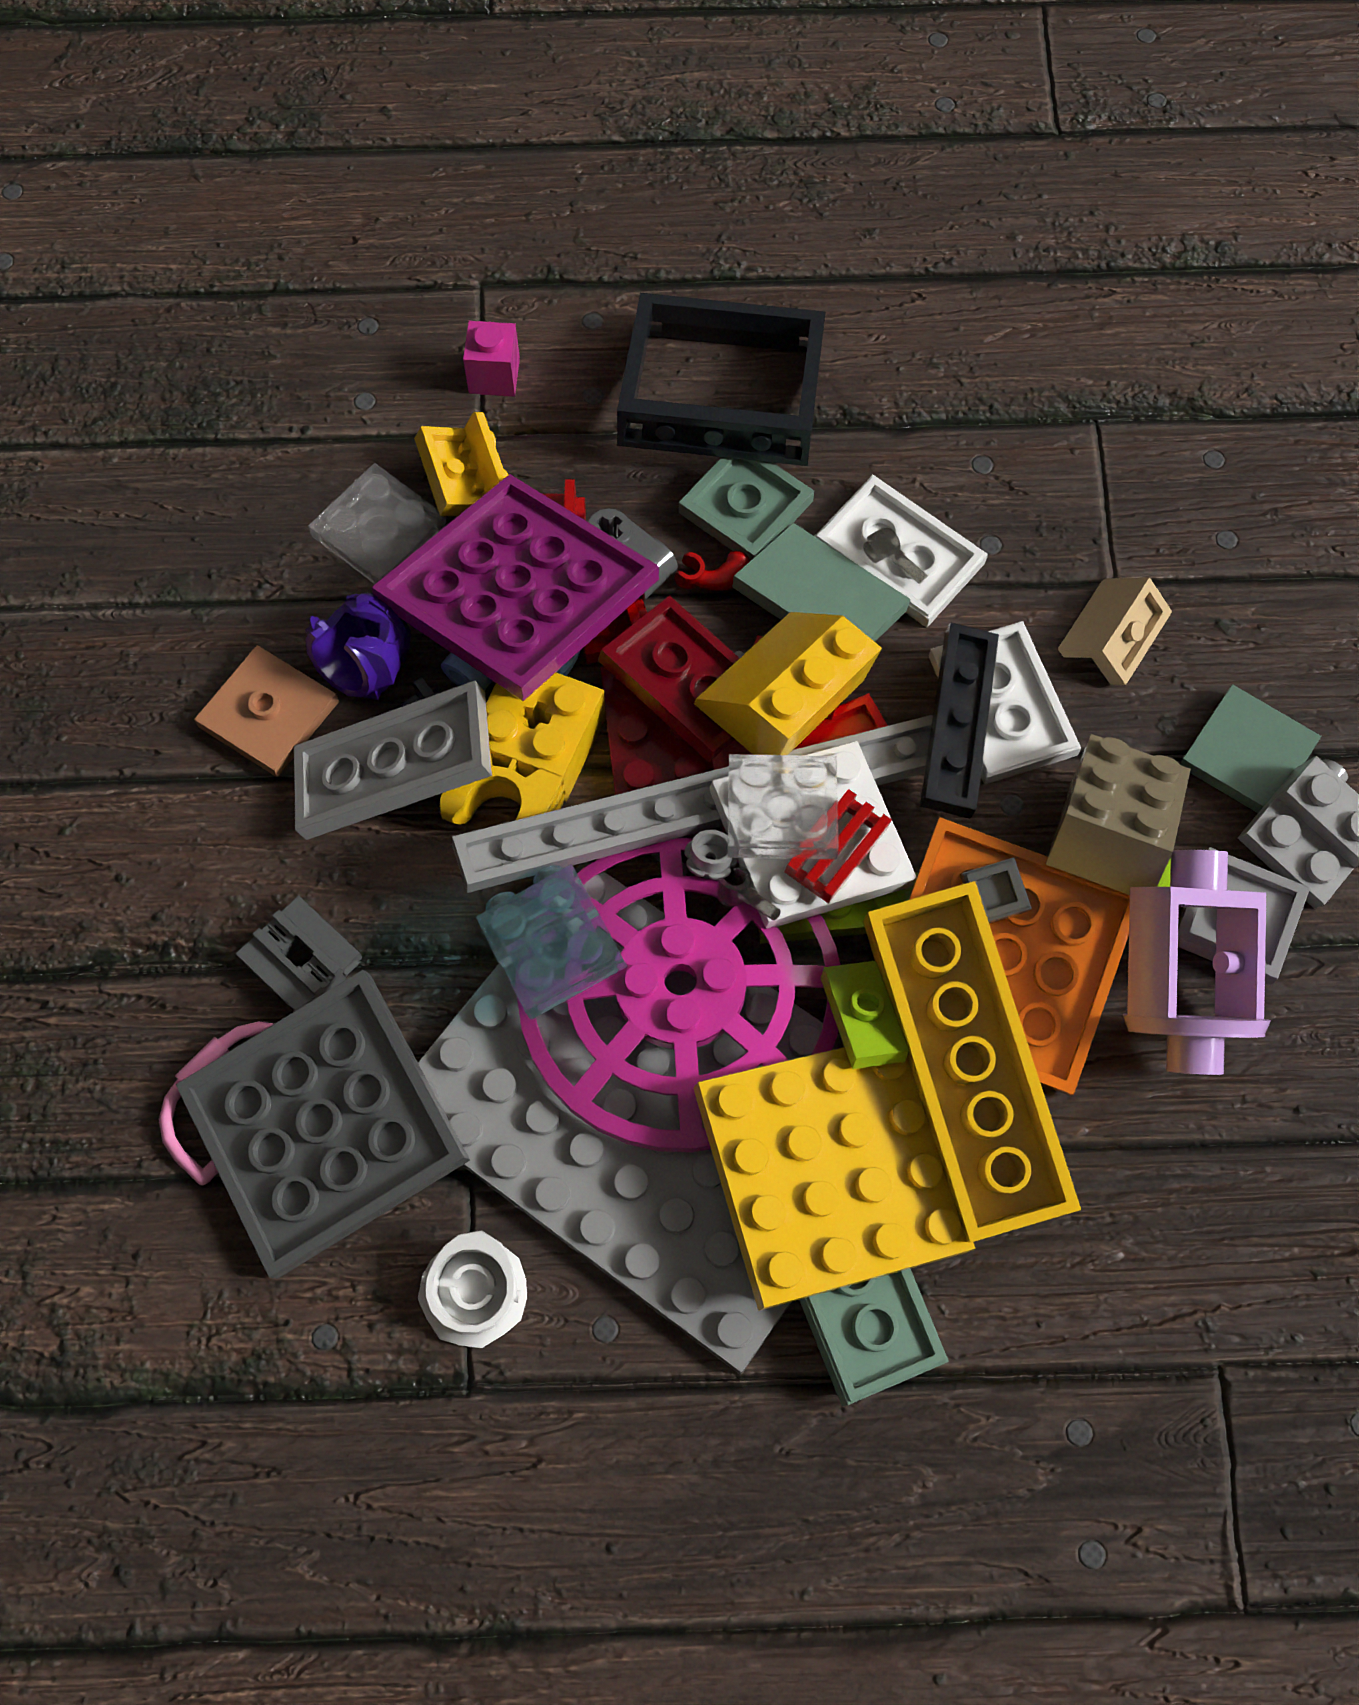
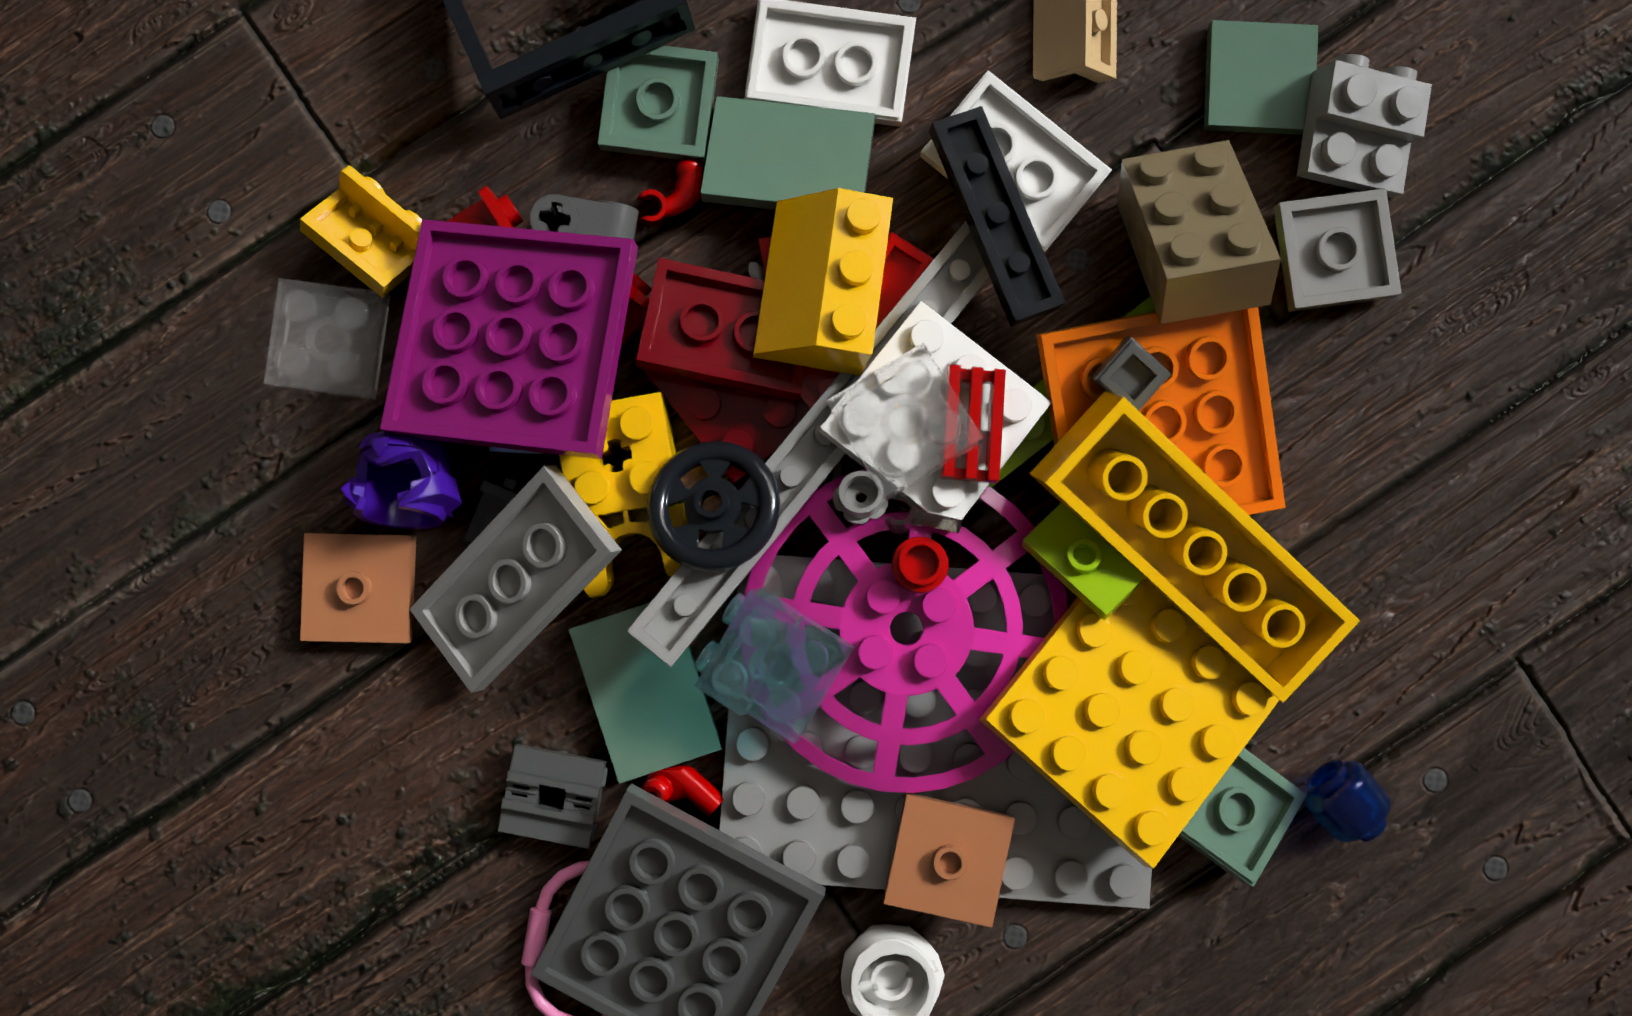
camera: 30 degrees left, 20 degrees up
dark pink brick [463,321,520,397] -> none
clear smoke hand [863,528,928,585] -> none
lavender piece [1122,850,1271,1075] -> none
none -> sand green tile [569,602,723,784]
none -> red arm [642,765,724,817]
none -> black plate [647,441,780,571]
none -> nougat plate [883,793,1015,928]
none -> red plate [892,537,949,594]
none -> clear blue head [1305,759,1391,843]

